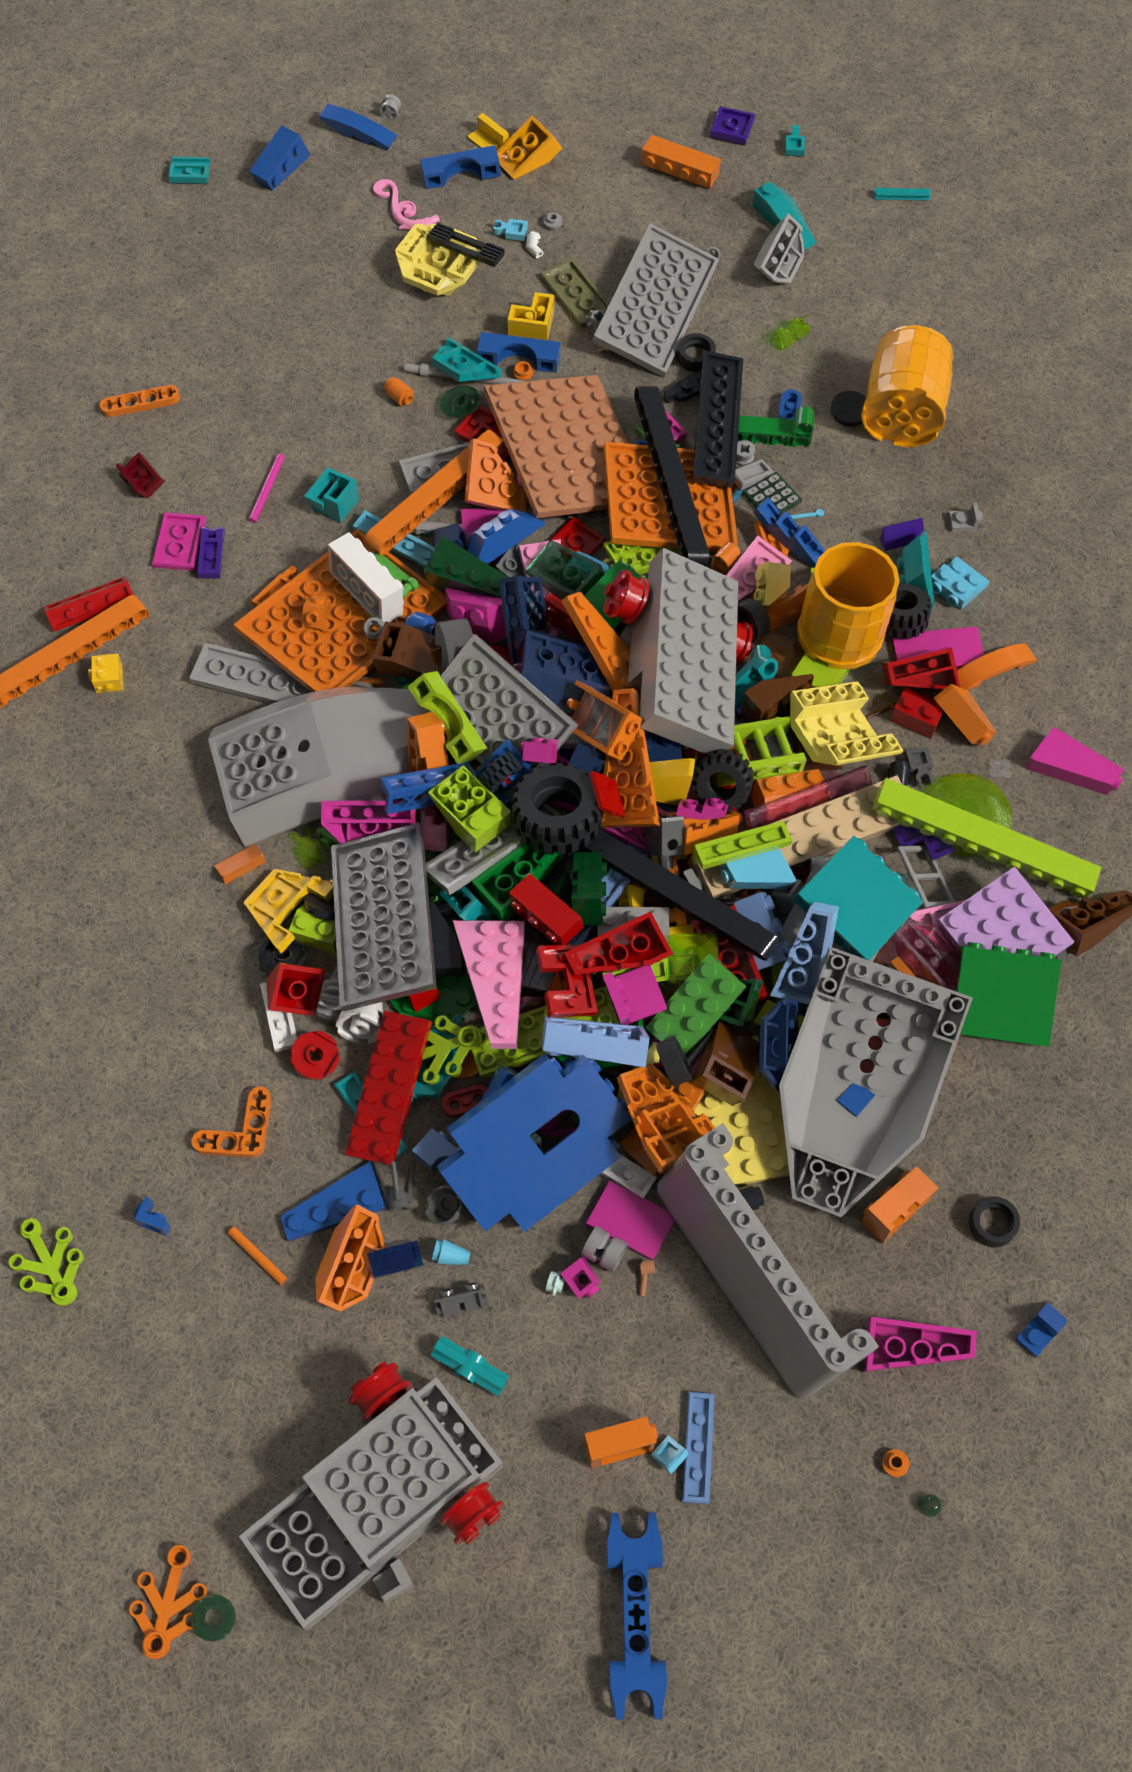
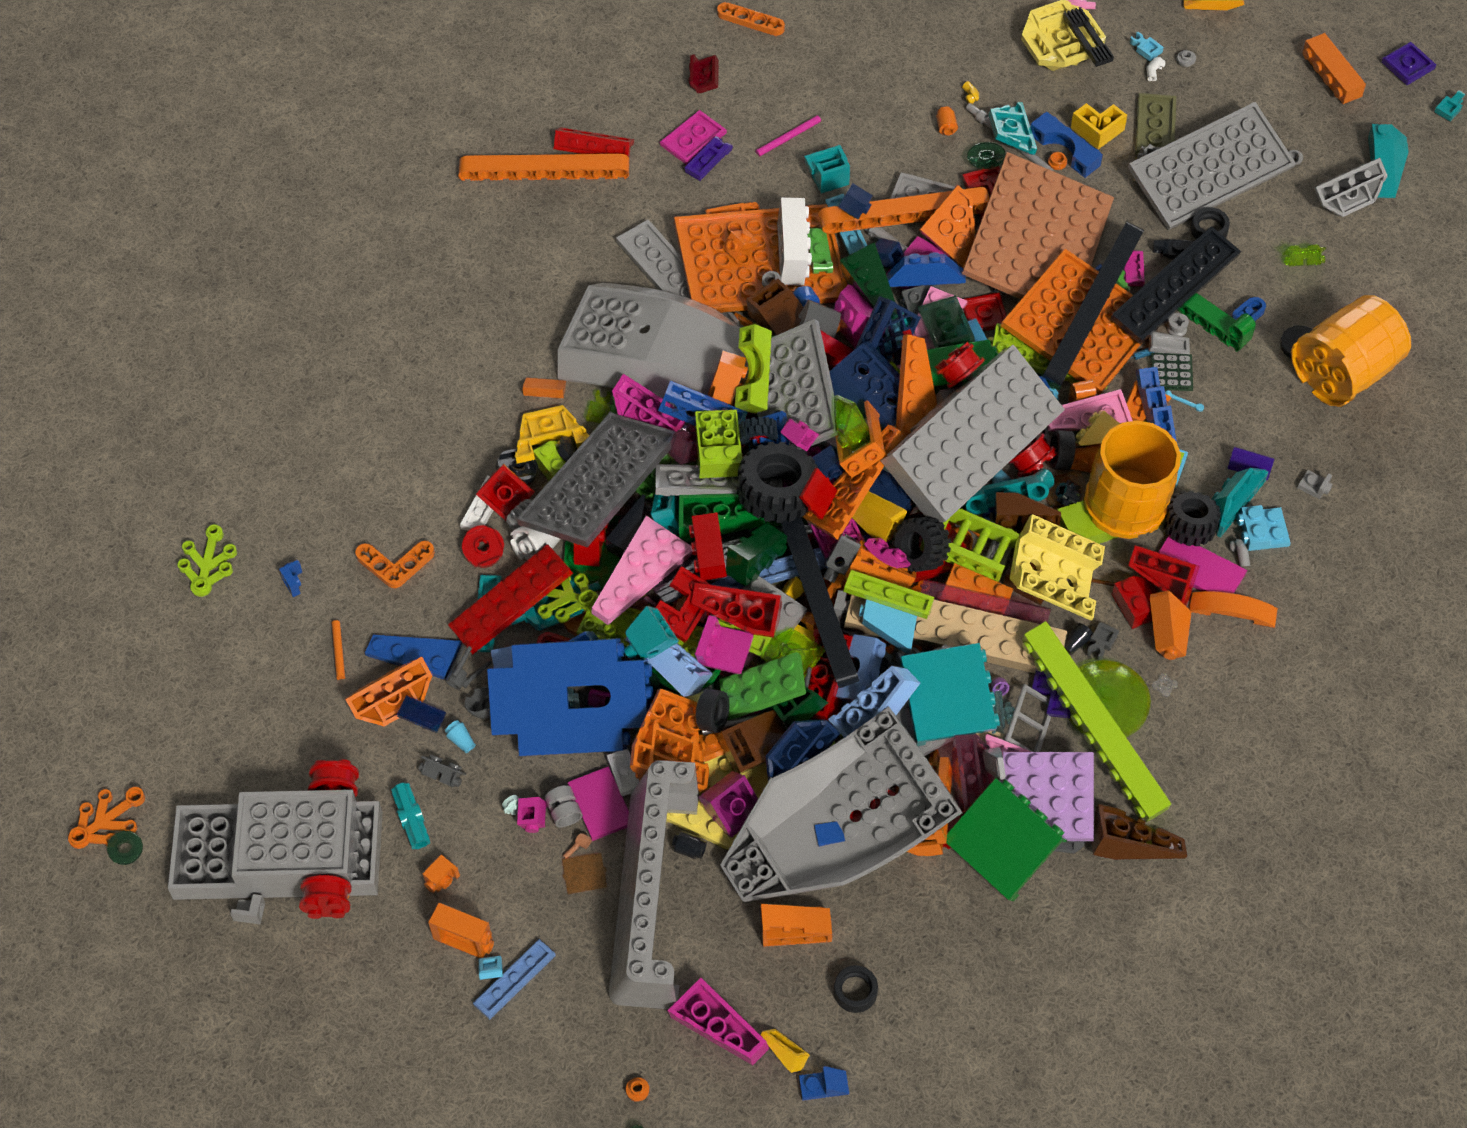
camera: 40 degrees right, 5 degrees down
yellow head [88,653,123,693] -> none
blue piece [607,1512,667,1720] -> none
dark pink slope [1026,726,1124,795] -> none
none -> orange brick [423,855,460,893]
none -> clear orange piece [562,853,607,894]
none -> teal torso [624,606,679,659]
none -> magenta slope [698,771,758,838]
none -> yellow slope [761,1029,810,1073]
none -> clear neon green slope [834,395,871,451]
none -> dark blue brick [838,183,873,219]
none -> yellow arm [962,81,979,104]
none -> light grey slope [983,747,1006,780]
none -> black gear [1055,480,1082,506]
none -> light grey arm [1230,539,1250,567]

